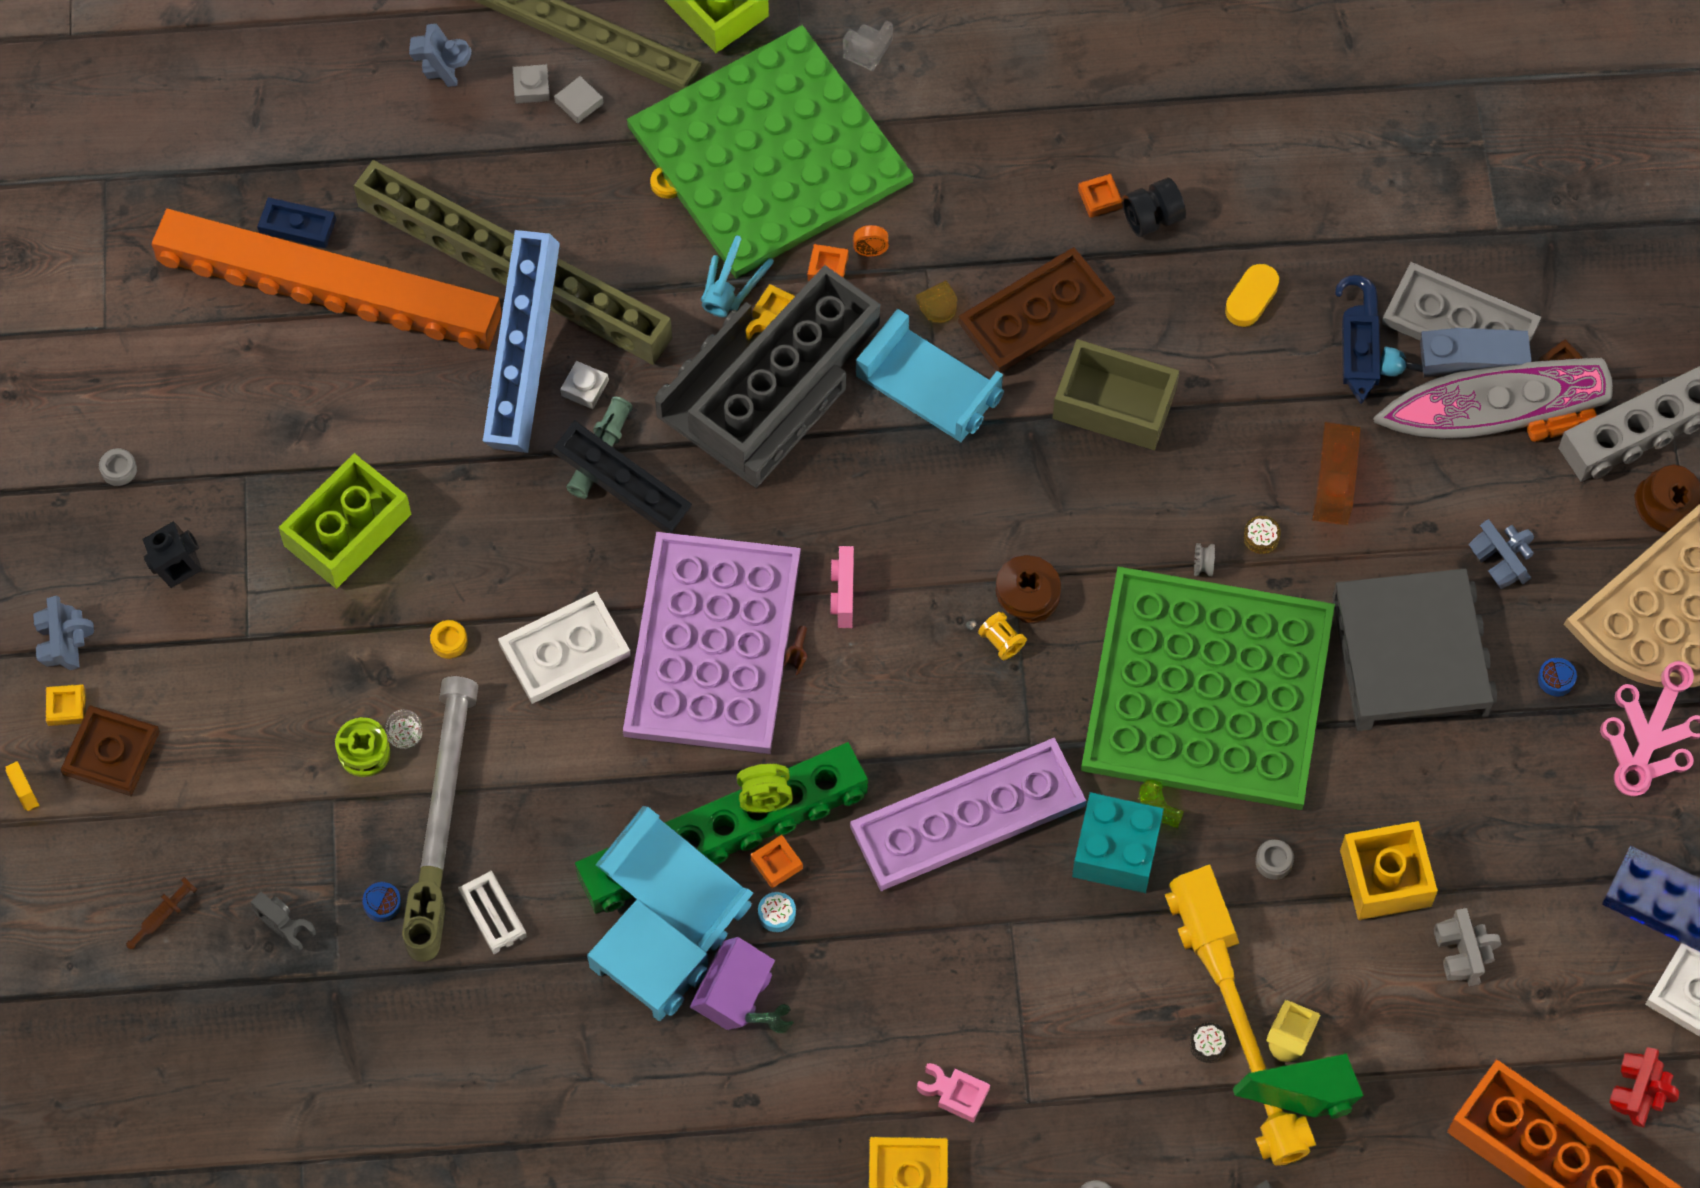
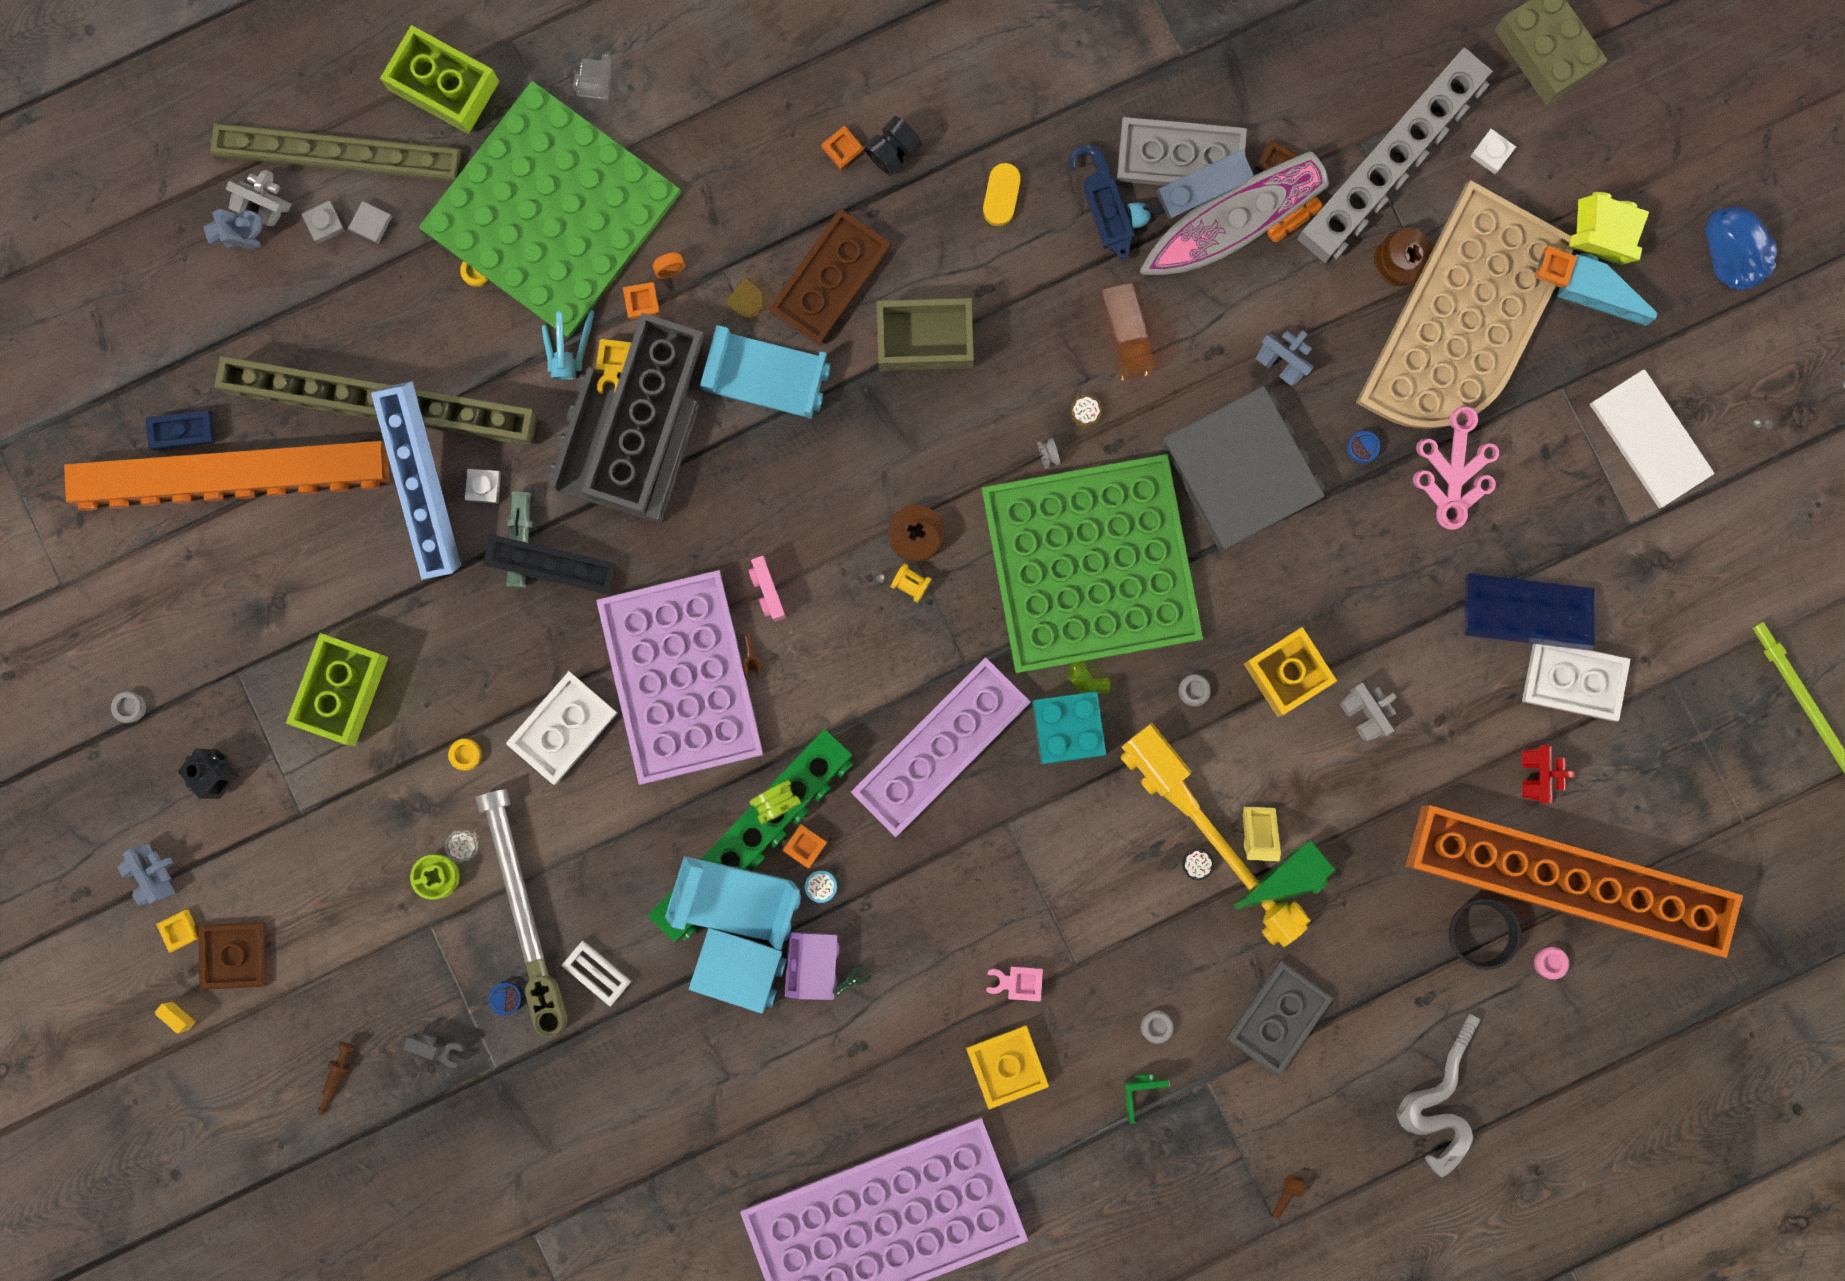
camera: 20 degrees left, 20 degrees up
none -> light grey hips [226,170,292,226]

